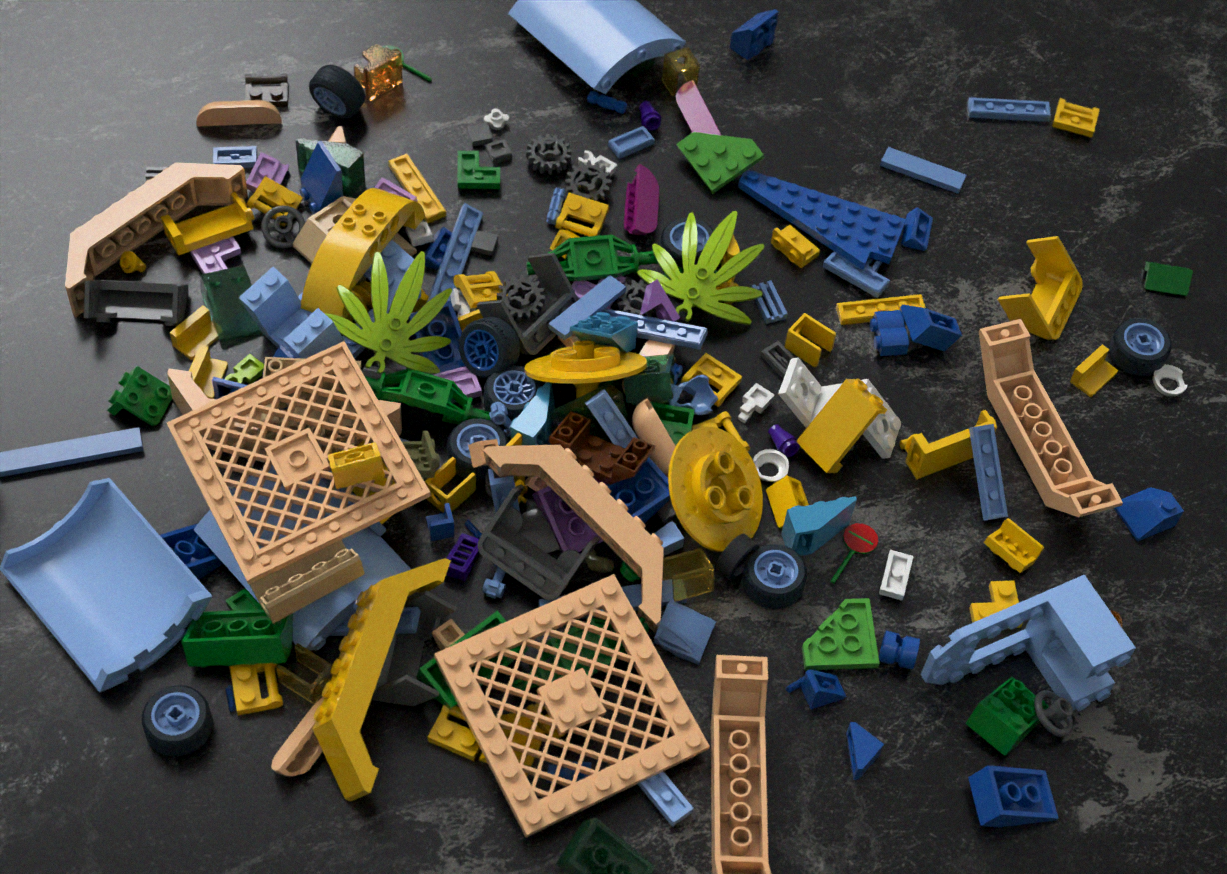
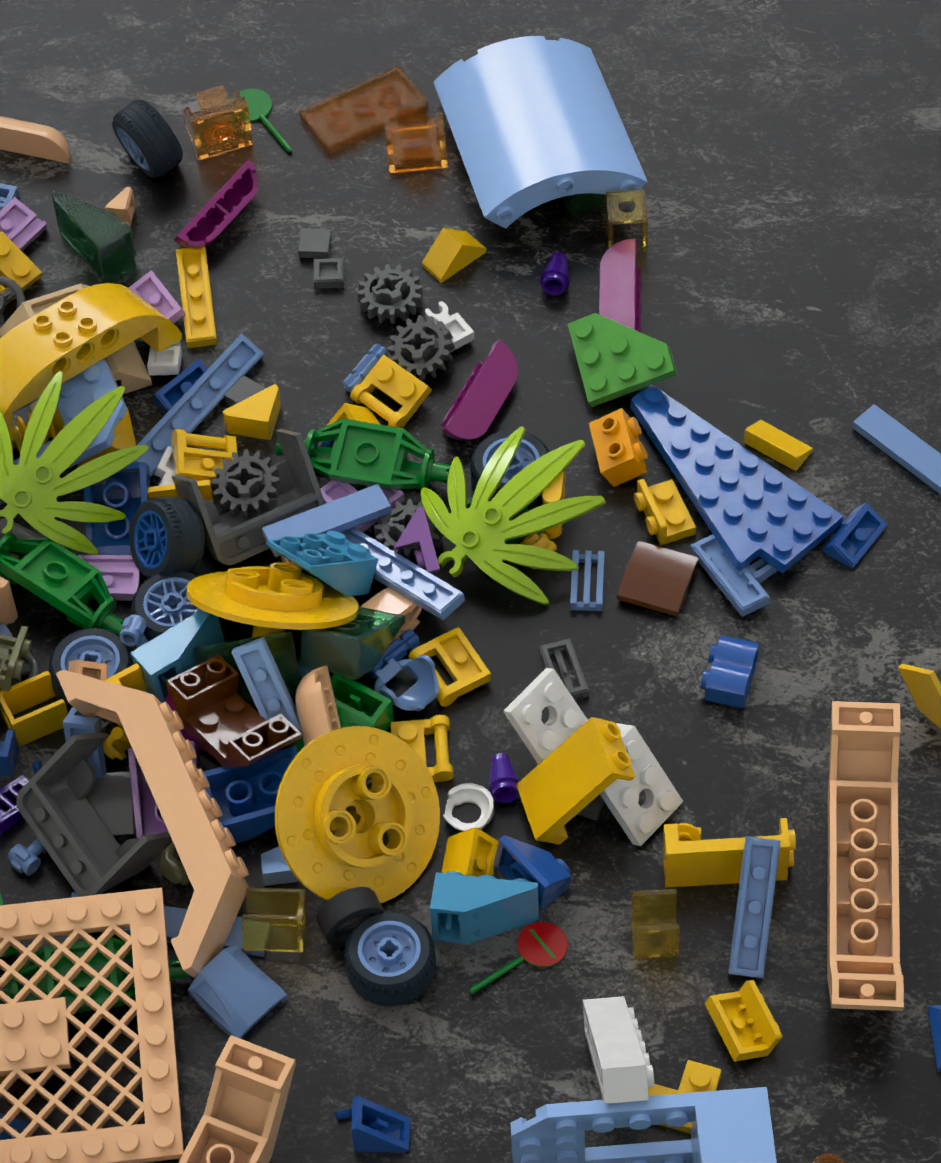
camera: 30 degrees right, 0 degrees up
plate [245,74,288,107] -> none
blue slope [299,141,343,215] -> none
green plate [457,151,500,189] -> none
white plate [484,109,509,130] -> none
blue axle [587,91,627,114] -> none
medium blue tile [608,126,655,159] -> none
blue slope [730,9,778,60] -> none
white plate [737,383,775,424] -> none
yellow piece [784,313,836,367] -> none
bright green plate [802,598,879,670] -> none
yellow tile [836,294,926,325] -> none
white plate [879,550,913,600] -> none
blue wheel [879,630,920,670] -> none
blue slope [900,305,962,351] -> none
none -> magenta brick [174,159,259,248]
none -> yellow slope [222,383,281,440]
none -> clear orange tile [299,65,428,155]
none -> clear orange panel [384,102,448,173]
none -> yellow slope [422,228,486,283]
none -> blue slope [493,835,572,913]
none -> white brick [583,996,654,1104]
none -> light orange brick [589,408,648,487]
none -> reddish brown slope [616,541,699,617]
none -> clear yellow piece [631,889,680,959]
none -> yellow slope [744,420,813,471]

